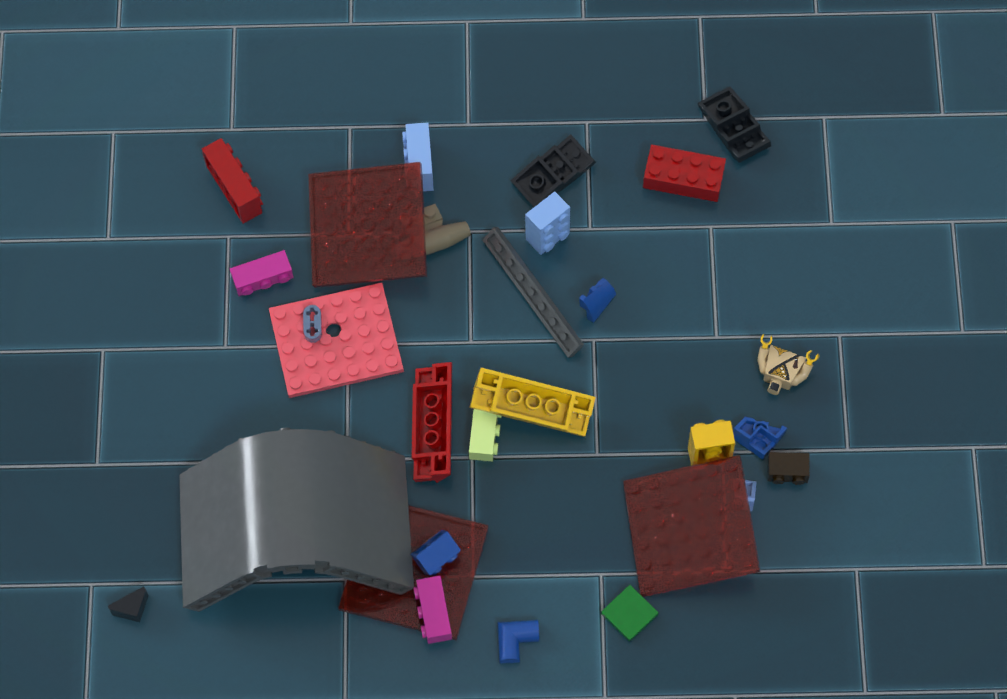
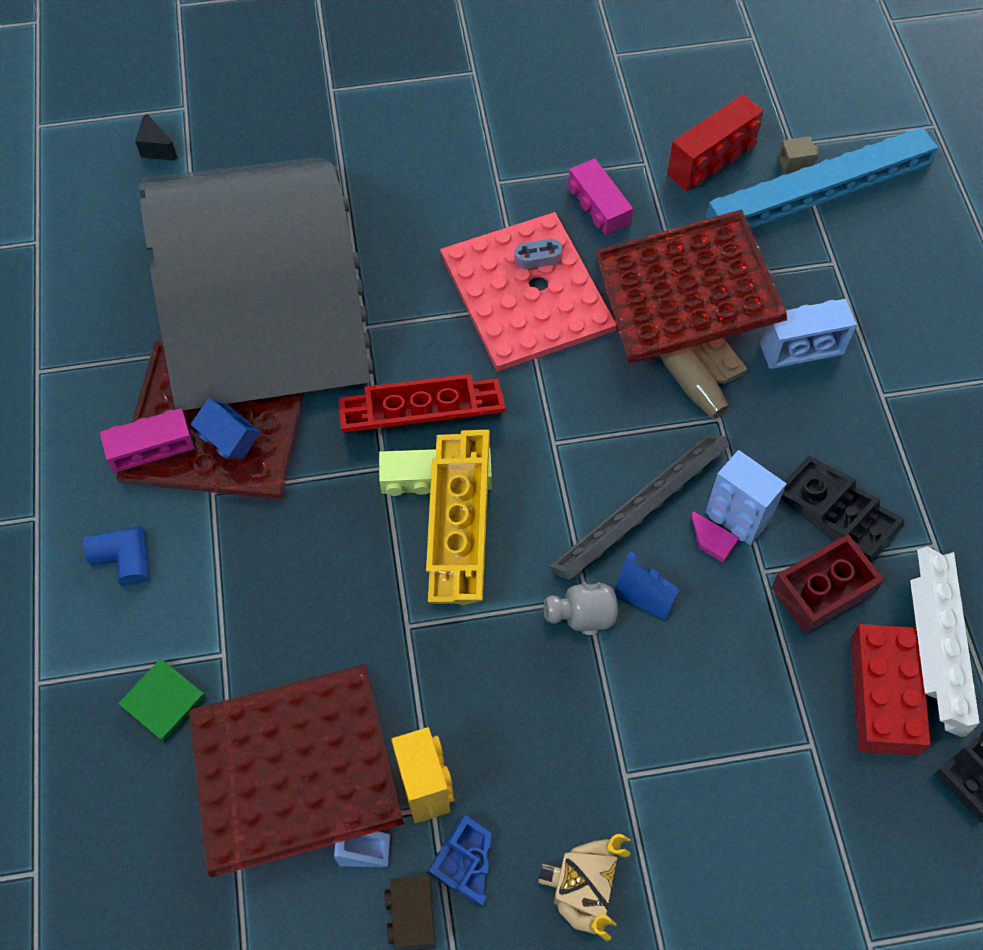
camera: 80 degrees right, 5 degrees down
none -> light grey piece [544,582,618,635]
none -> dark pink tile [690,511,739,563]
none -> dark azure brick [706,127,938,239]
none -> dark red brick [771,534,884,635]
none -> dark tan brick [778,136,819,175]
none -> white slope [910,546,979,737]

